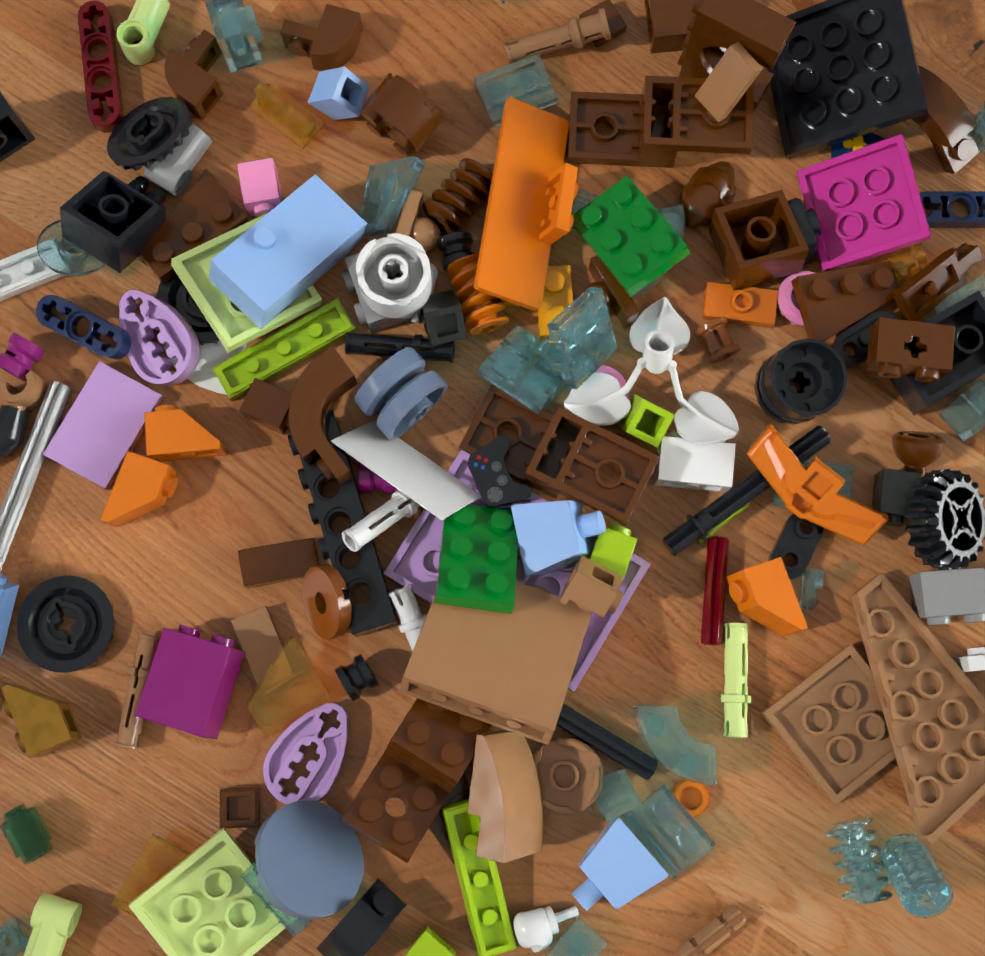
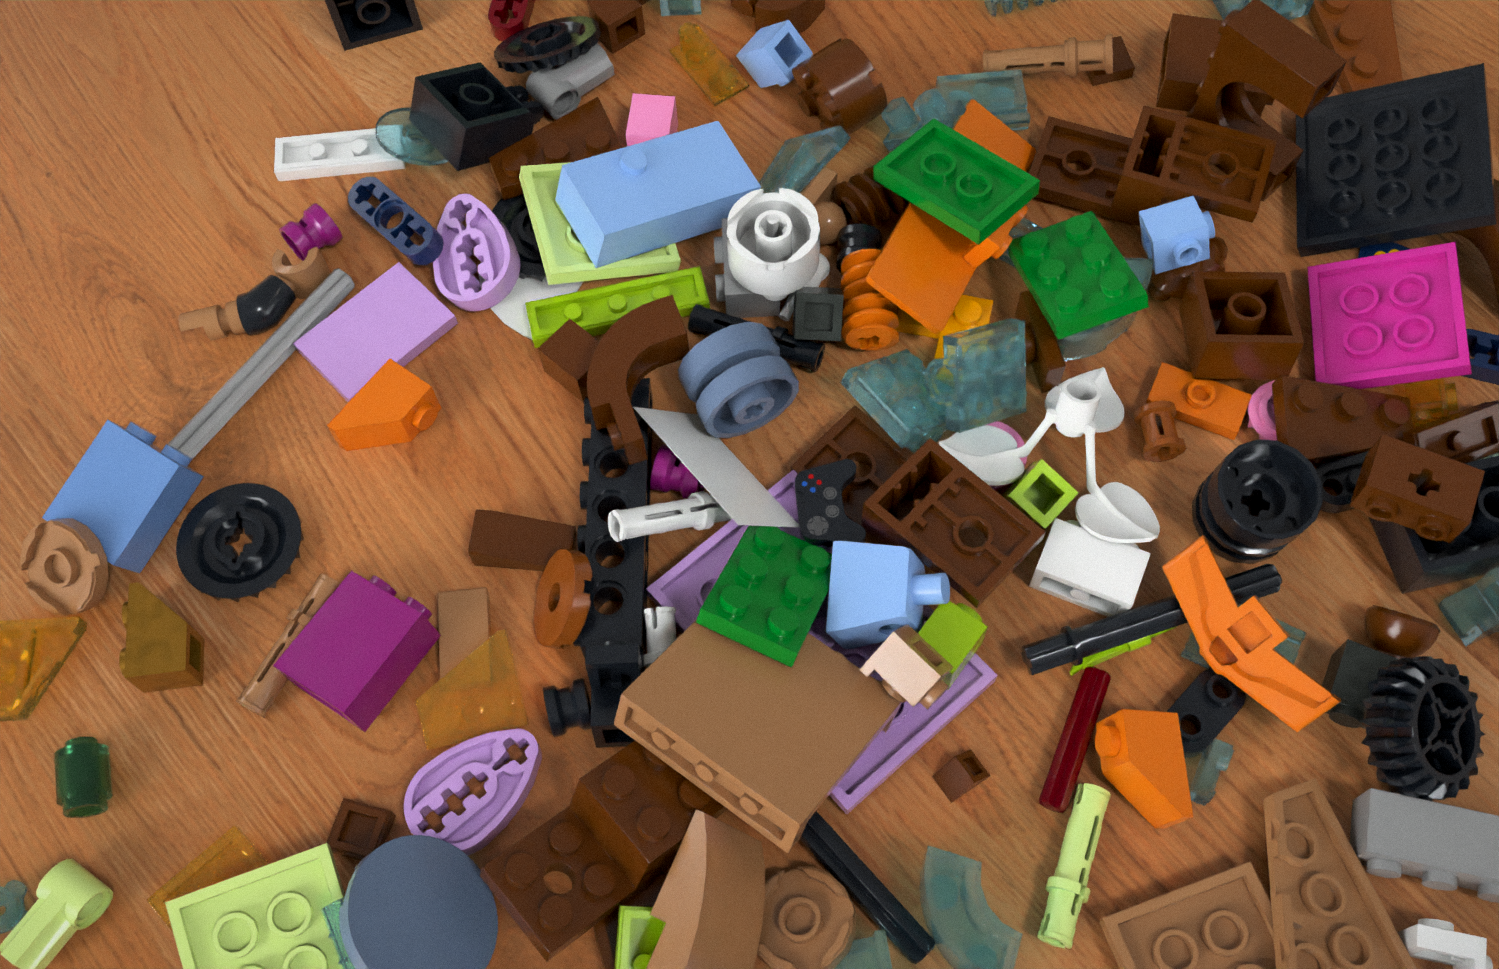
camera: 20 degrees right, 15 degrees down
orange slope [144,405,227,462] -> none
medium nougat tile [695,42,763,122] -> none
black piece [788,198,821,266] -> none
none -> black brick [585,640,645,748]
none -> green plate [873,118,1040,245]
none -> clear light blue hips [881,88,967,151]
none -> reddish brown piece [932,750,990,803]
none -> light blue brick [1139,196,1215,274]

